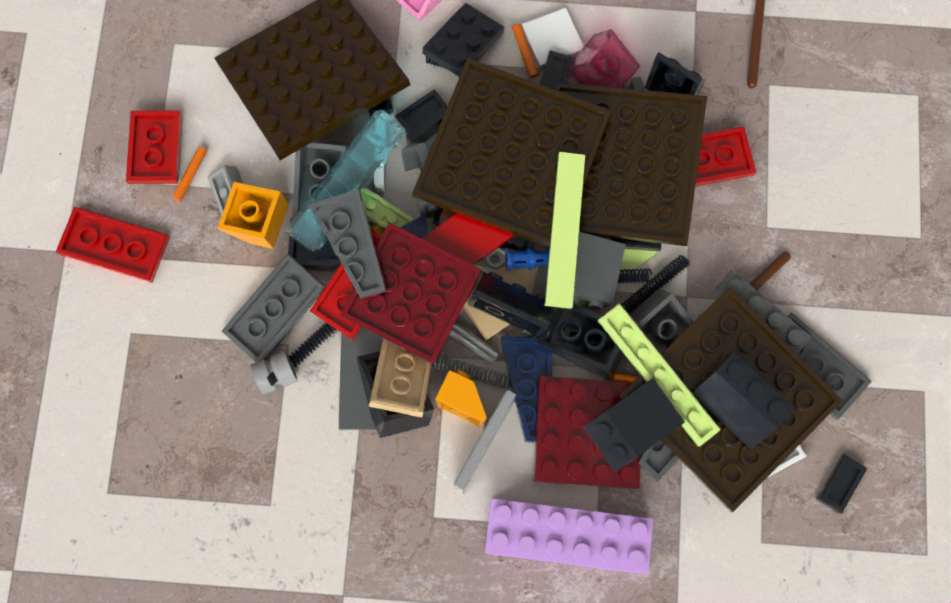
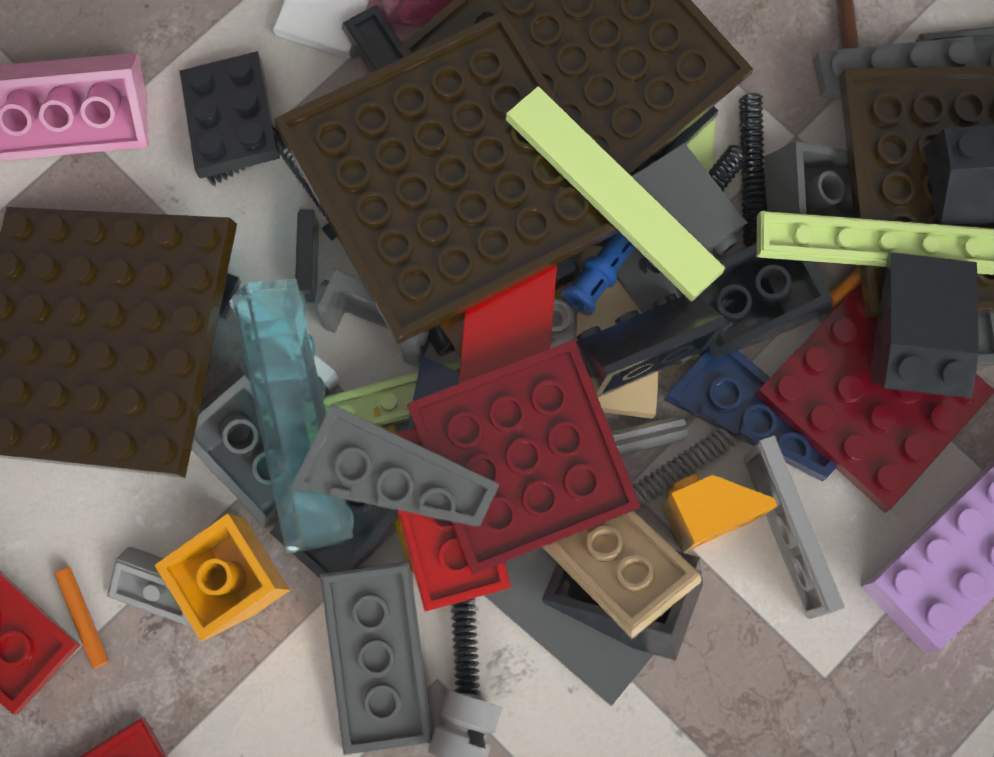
camera: 50 degrees left, 0 degrees up
black tile [395,89,448,134] -> none
orange piece [512,24,539,78] -> none

